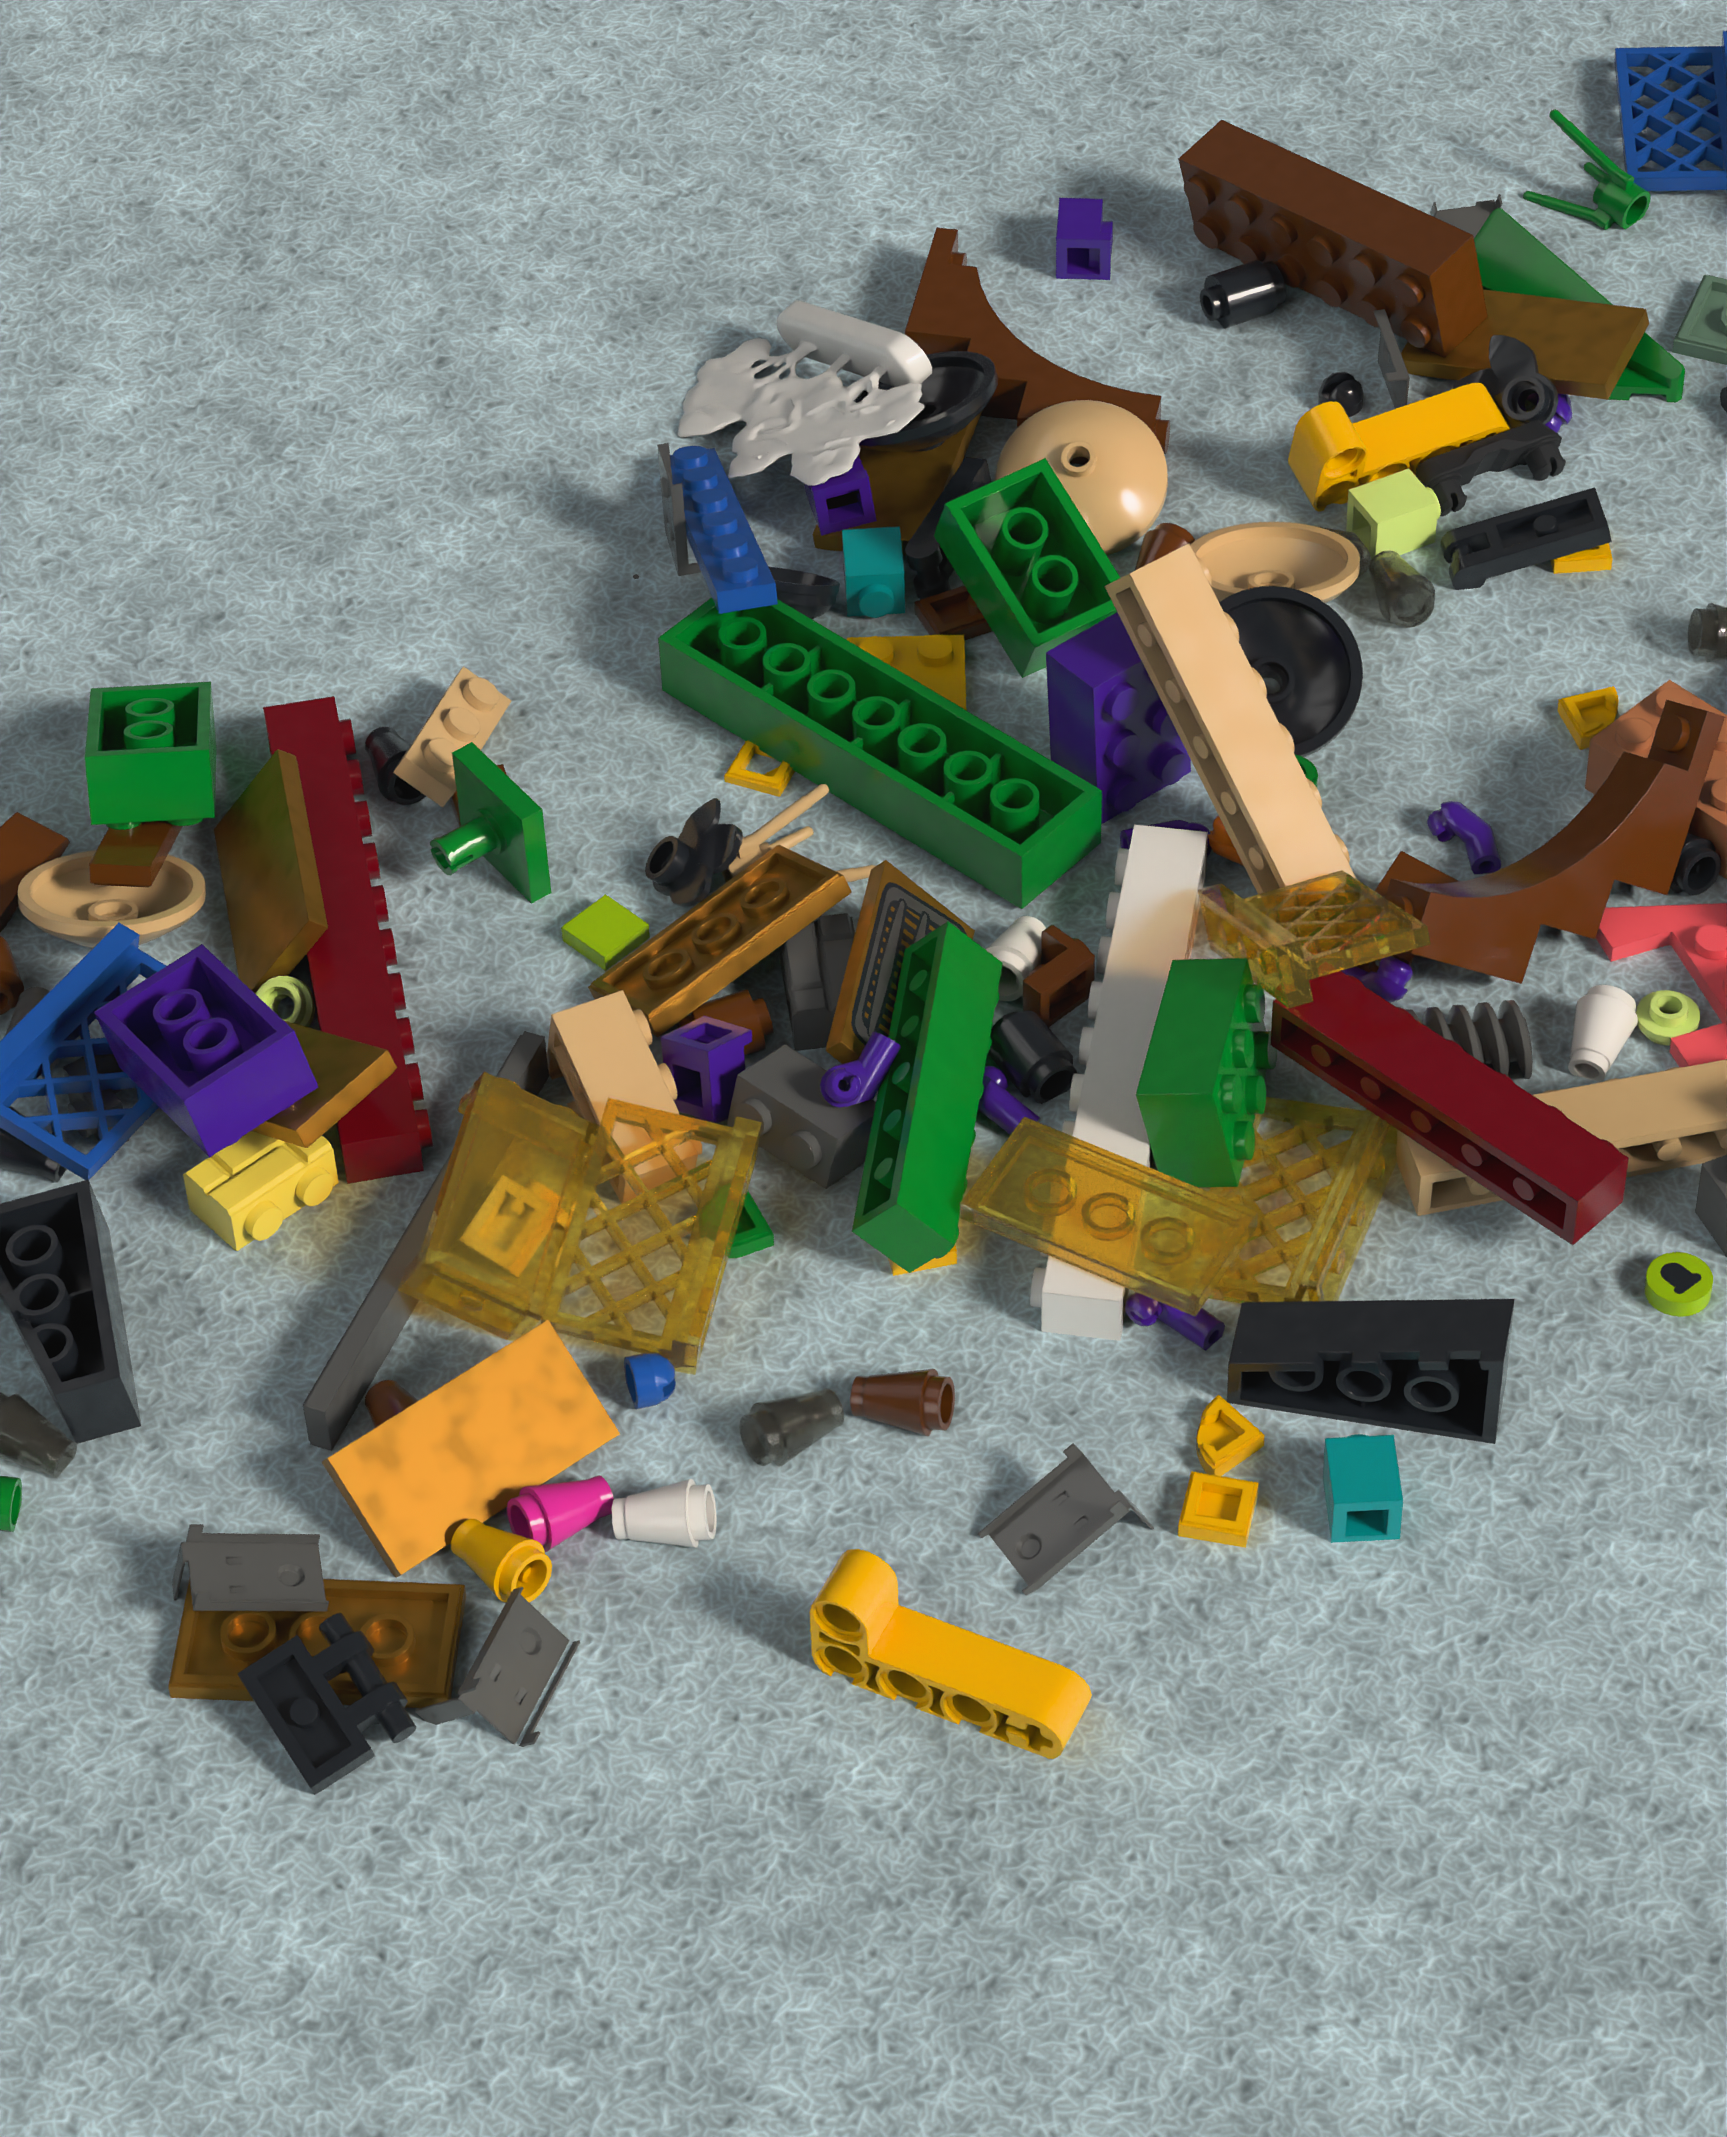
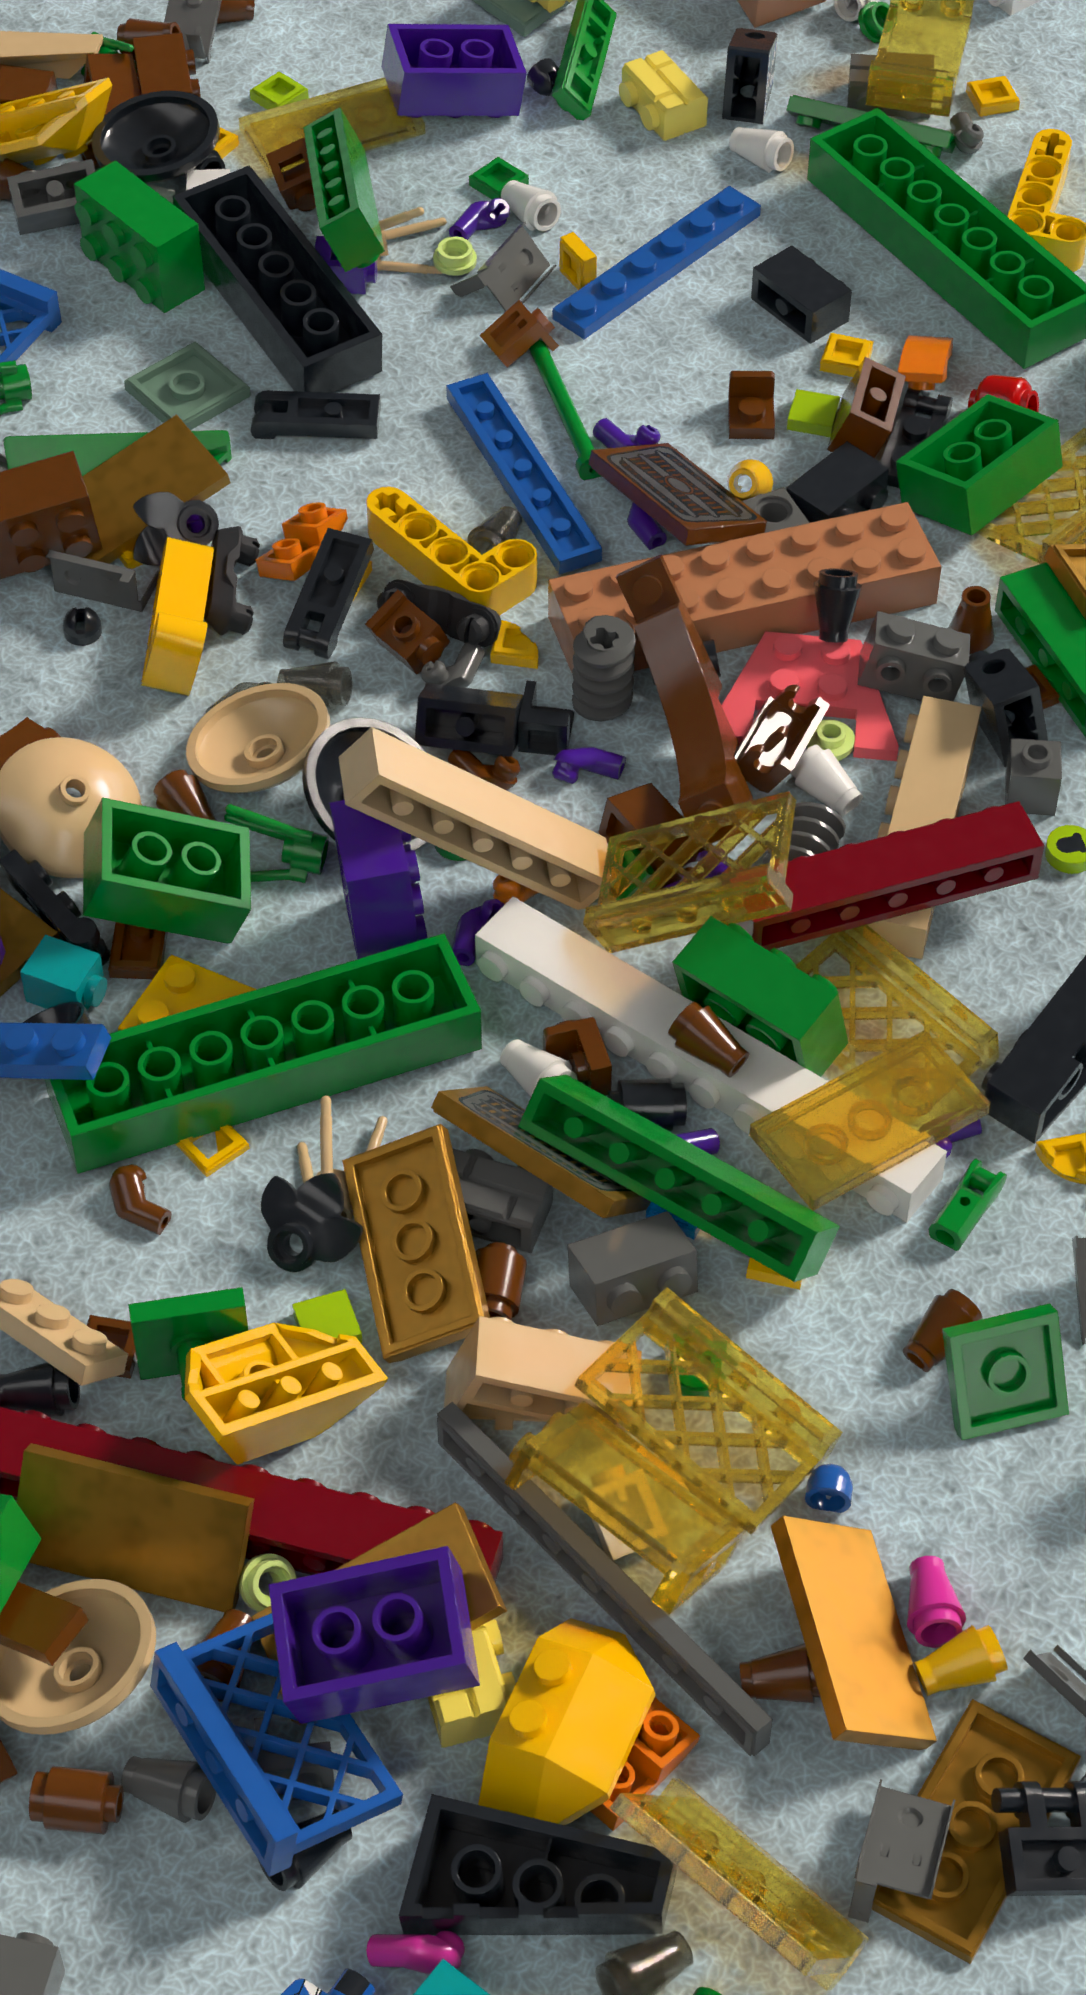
camera: 65 degrees left, 5 degrees up
white cone [612,1479,717,1548] -> none
dark purple brick [661,1016,752,1123] -> none
clear smoke cone [739,1388,844,1466] -> none
dark purple arm [820,1032,901,1107] -> none
yellowish green brick [1346,468,1441,564] -> none
none -> reddish brown arm [109,1164,172,1235]
none -> yellow wedge [185,1322,388,1465]
none -> orange slope [256,502,348,581]
none -> reddish brown brick [365,589,450,675]
none -> yellow beam [366,486,537,616]
none -> black piece [377,579,501,647]
none -> black brick [414,683,524,757]
none -> dark grey arm [421,642,485,688]
none -> reddish brown arm [447,750,520,790]
none -> yellow wedge [478,1618,656,1825]
none -> black panel [518,680,574,756]
none -> dark grey piece [572,615,636,722]
none -> orange slope [590,1698,701,1831]
none -> clear yellow fence [610,1778,870,1991]
none -> reddish brown cone [668,1002,749,1078]
none -> reddish brown hinge [734,685,830,793]
none -> green bar [928,1158,1007,1251]
none -> green tile [942,1303,1069,1440]

